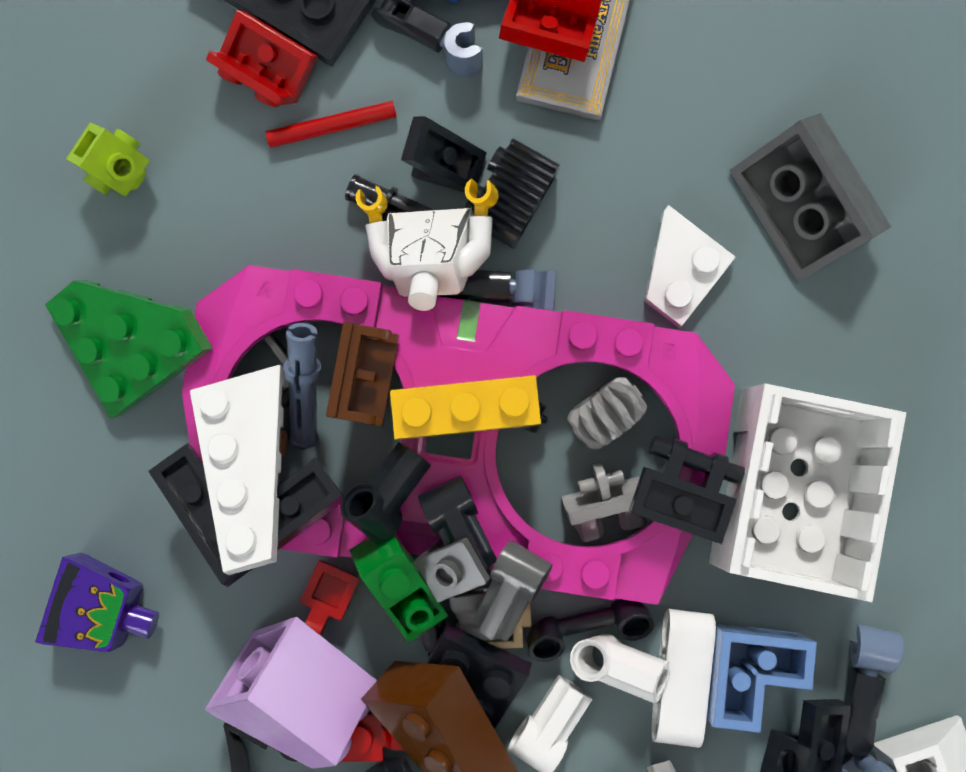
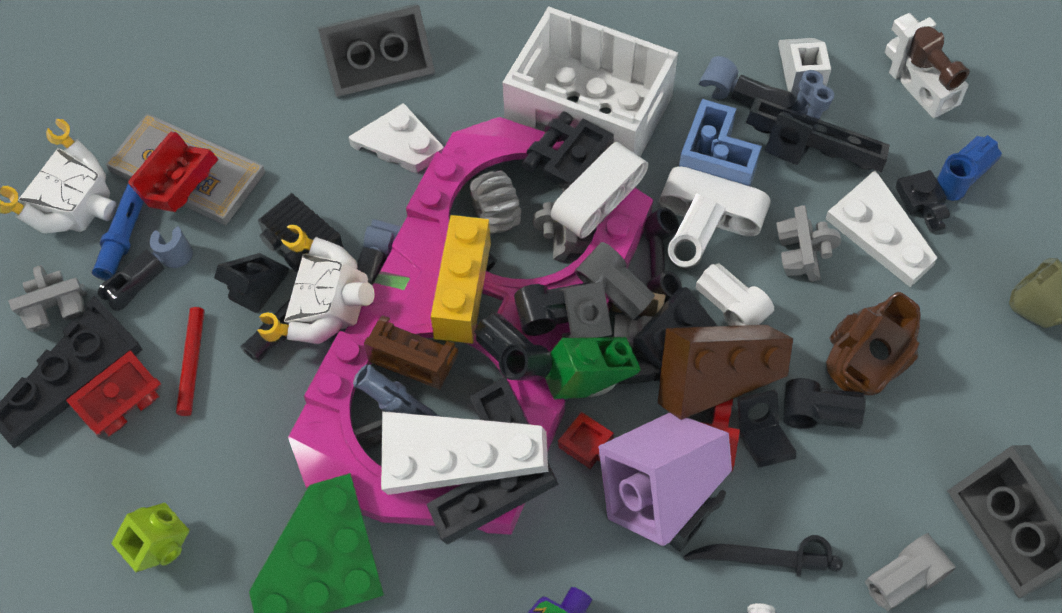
camera: 75 degrees left, 25 degrees down
none -> white beam [551,142,648,239]

